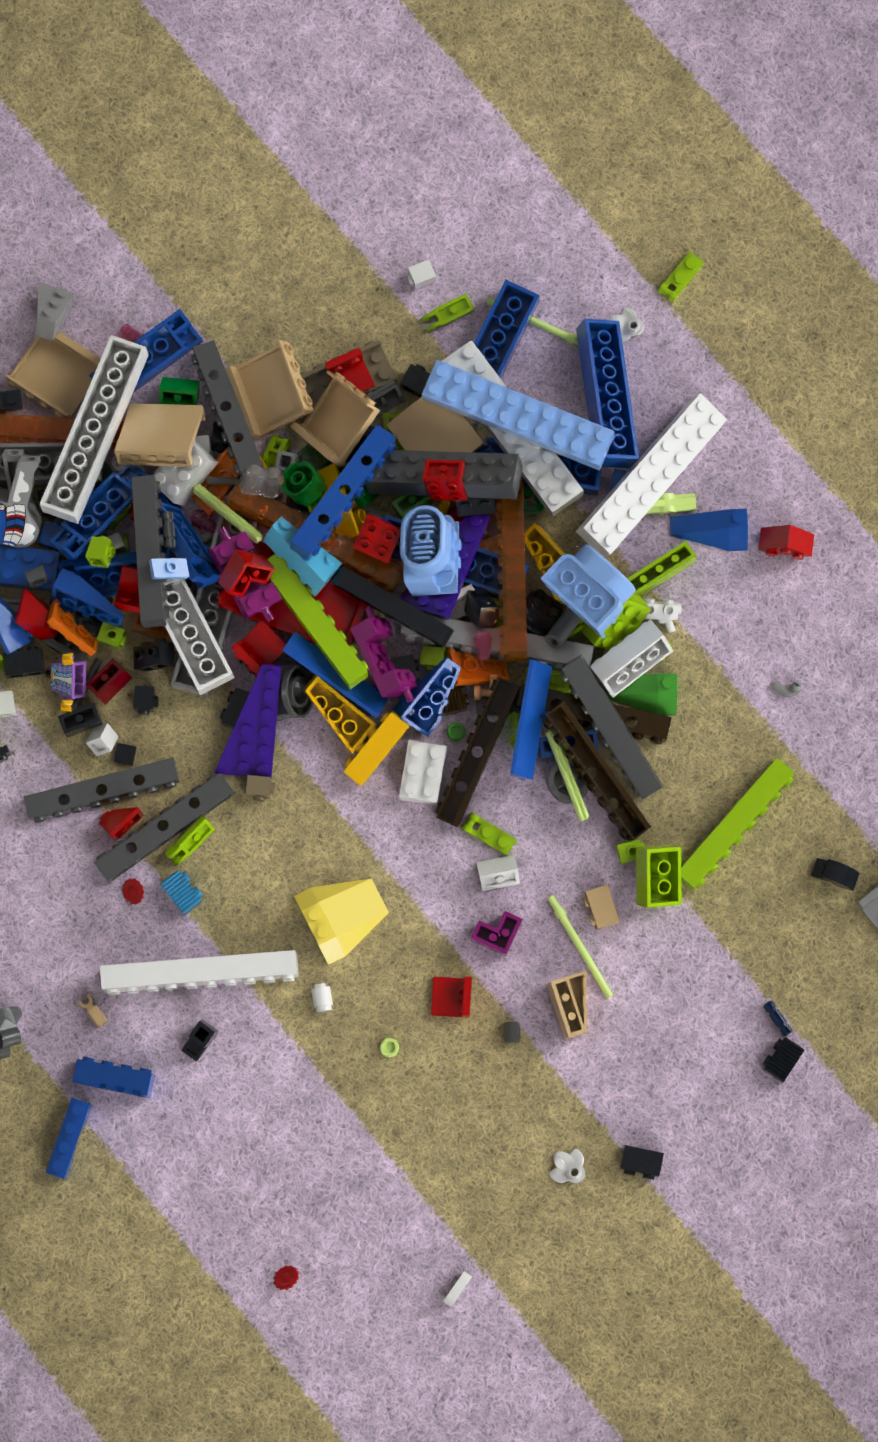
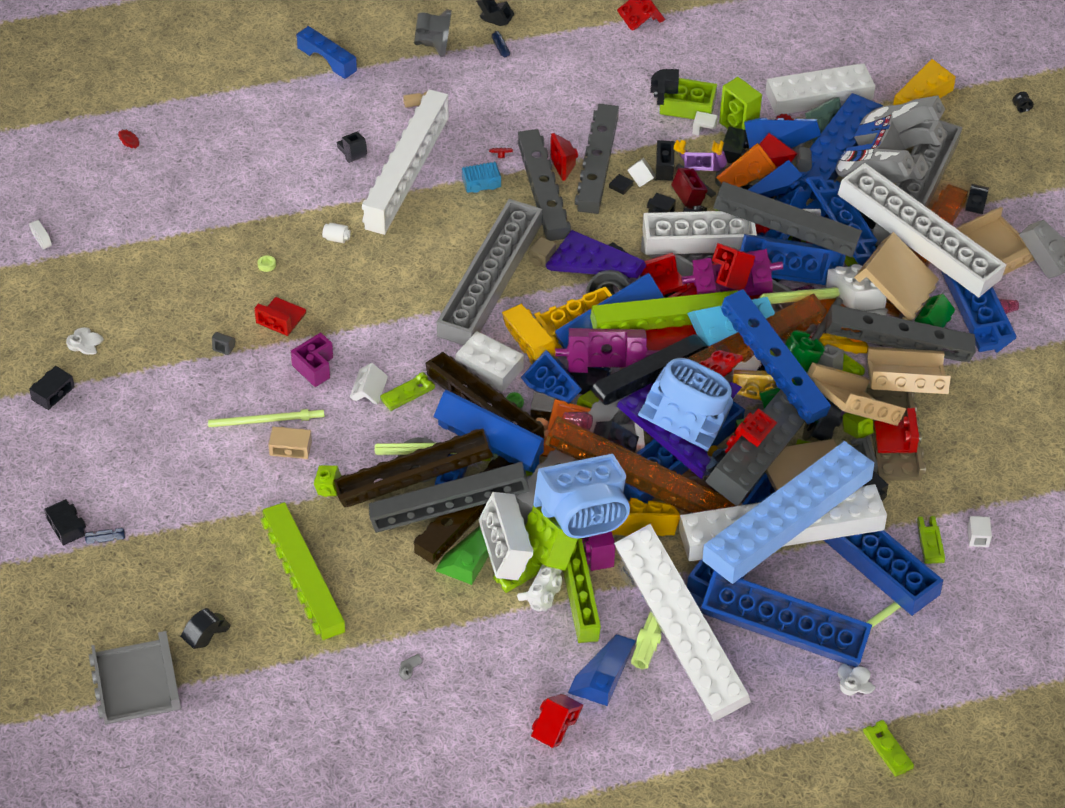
camera: 110 degrees right, 30 degrees down
blue wedge [72,1056,155,1098] -> none
lime brick [85,536,115,568] -> none
light blue plate [149,558,189,579] -> none
dark grey axle [162,511,176,549] -> none
lime hinge [165,815,215,865] -> none
clear brick [239,465,284,498] -> none
light yellow wedge [294,879,389,965] -> none
tan wedge [546,971,587,1041] -> none
lime brick [636,844,682,908] -> none
none -> light grey brick [437,199,542,345]

